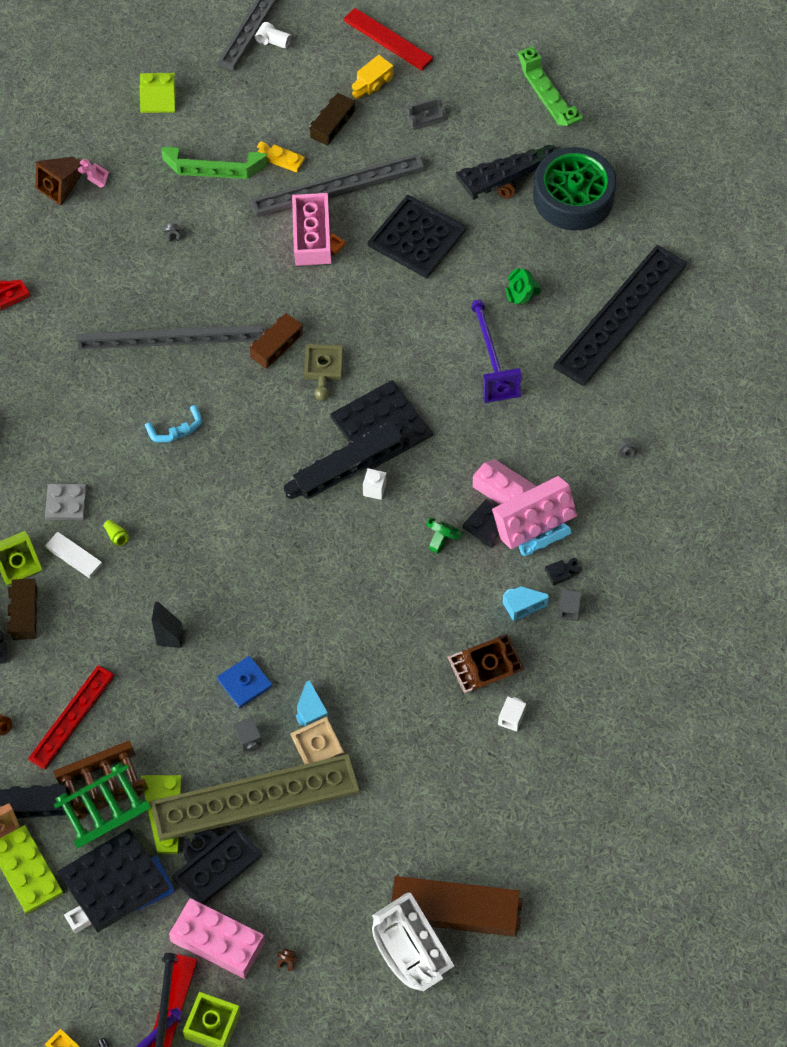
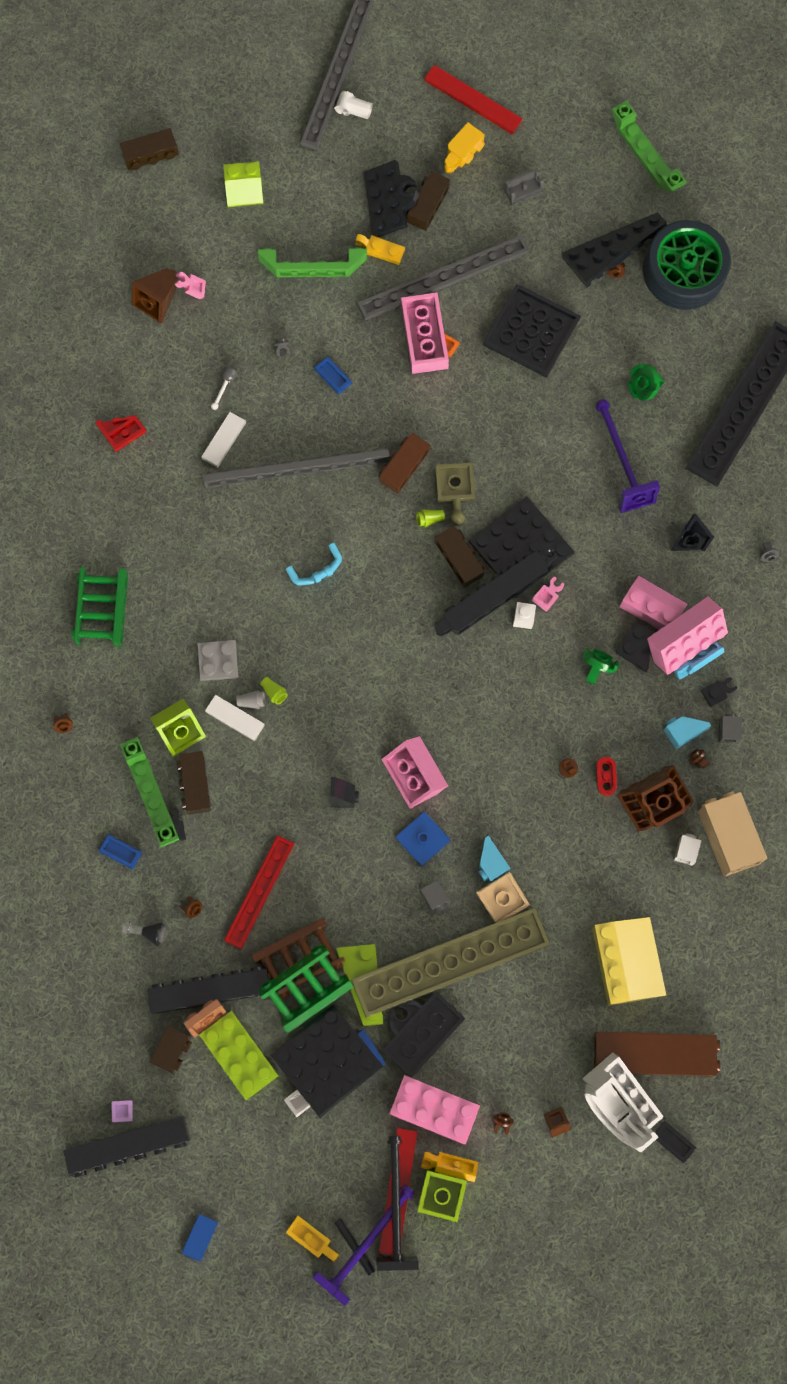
camera: 10 degrees left, 15 degrees up
none -> dark brown brick [119,128,179,170]
none -> white tile [201,412,246,468]
none -> hinge [211,367,238,410]
none -> light grey cone [236,690,266,709]
none -> blue tile [314,356,352,395]
none -> black plate [364,160,419,238]
none -> bright pink slope [382,736,448,809]
none -> lime cone [416,509,445,528]
none -> yellow plate [421,1152,479,1182]
none -> dark brown brick [435,526,485,588]
none -> bright pink plate [532,577,564,612]
none -> reddish brown slope [543,1107,571,1137]
none -> reddish brown plate [559,758,578,778]
none -> light yellow slope [592,917,666,1006]
none -> red plate [596,757,617,796]
none -> black tile [655,1121,697,1164]
none -> black slope [671,514,714,552]
none -> reddish brown plate [688,749,709,769]
none -> tan brick [698,791,767,877]

